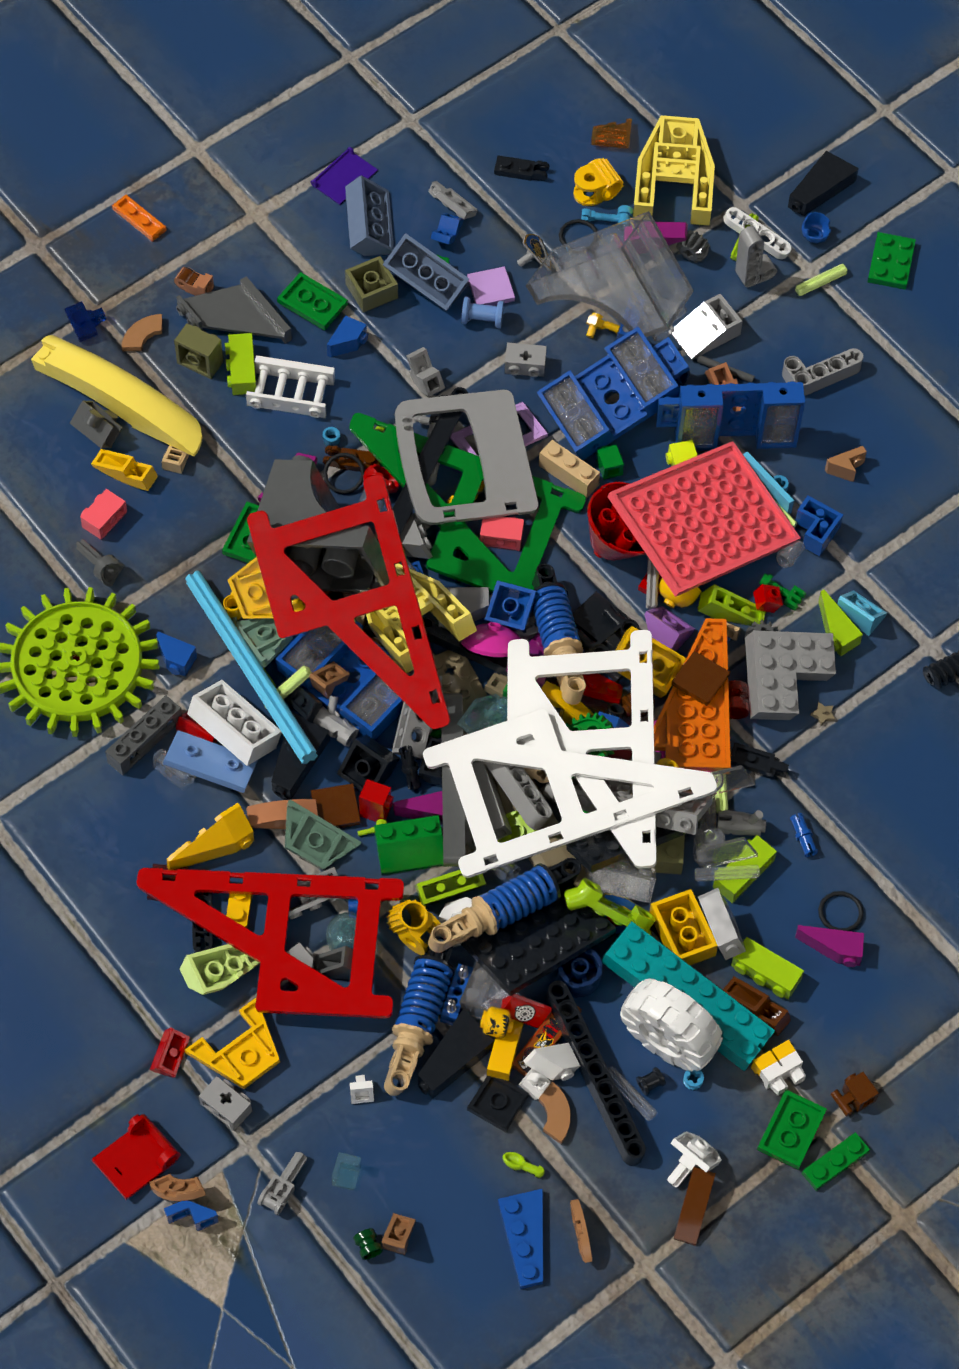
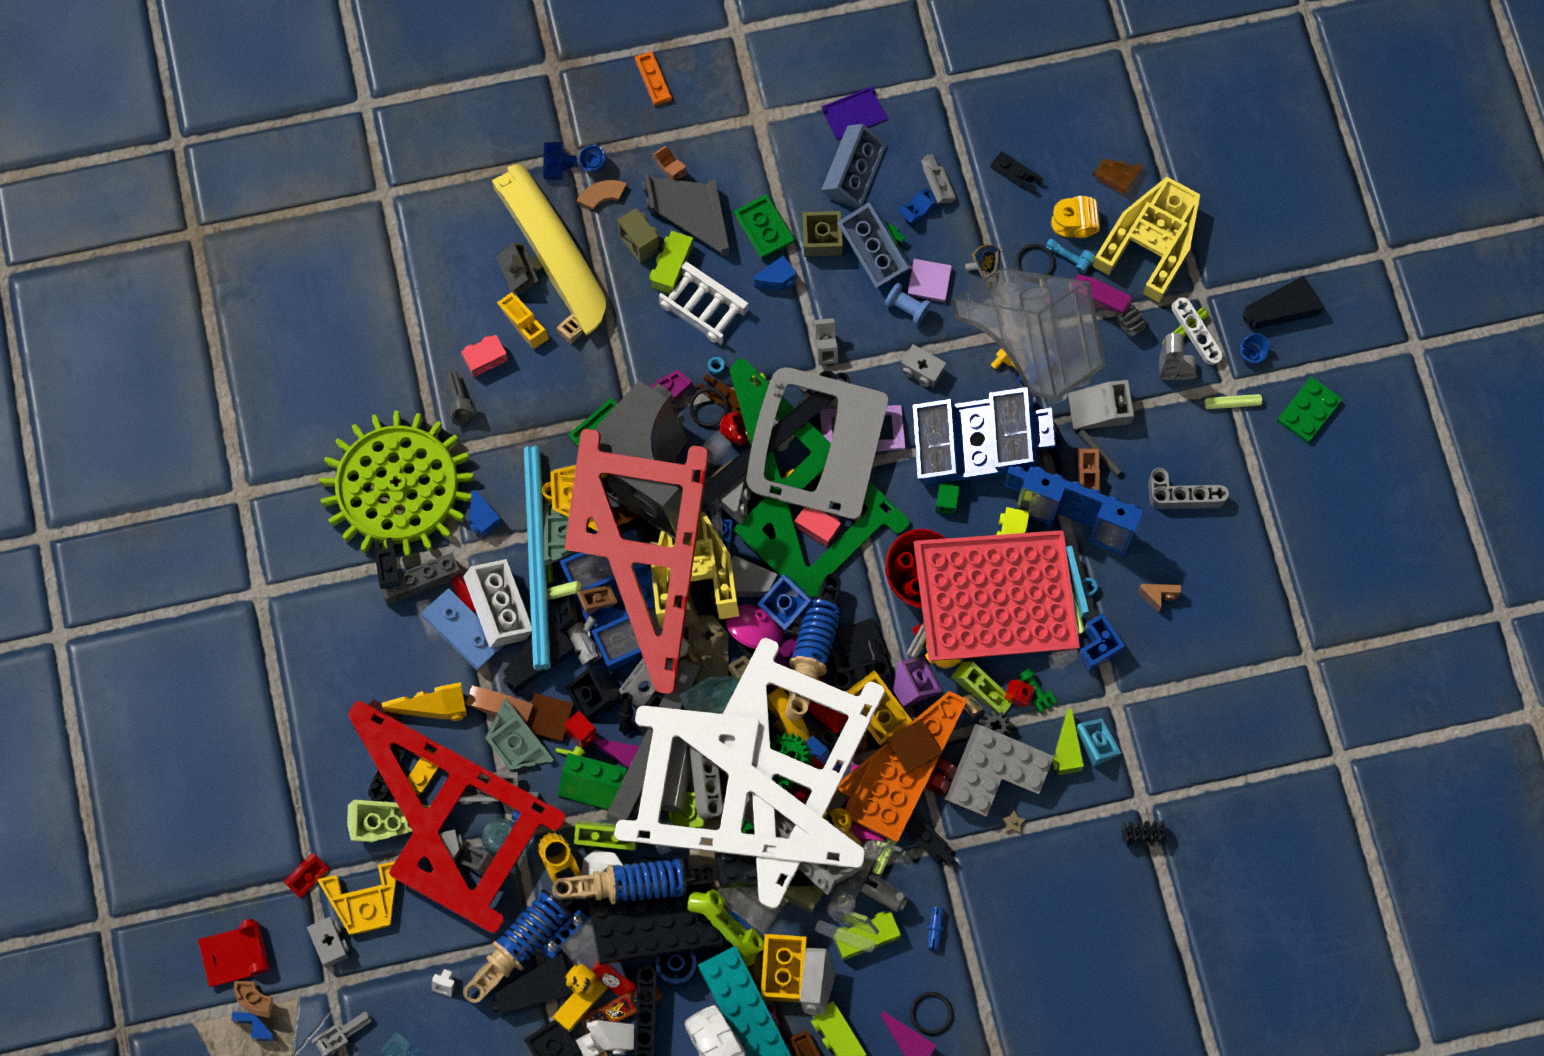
camera: 25 degrees right, 10 degrees up
tan brick [539,440,600,499] -> none
none -> black hinge [374,538,401,589]
none -> blue hair [578,144,607,173]

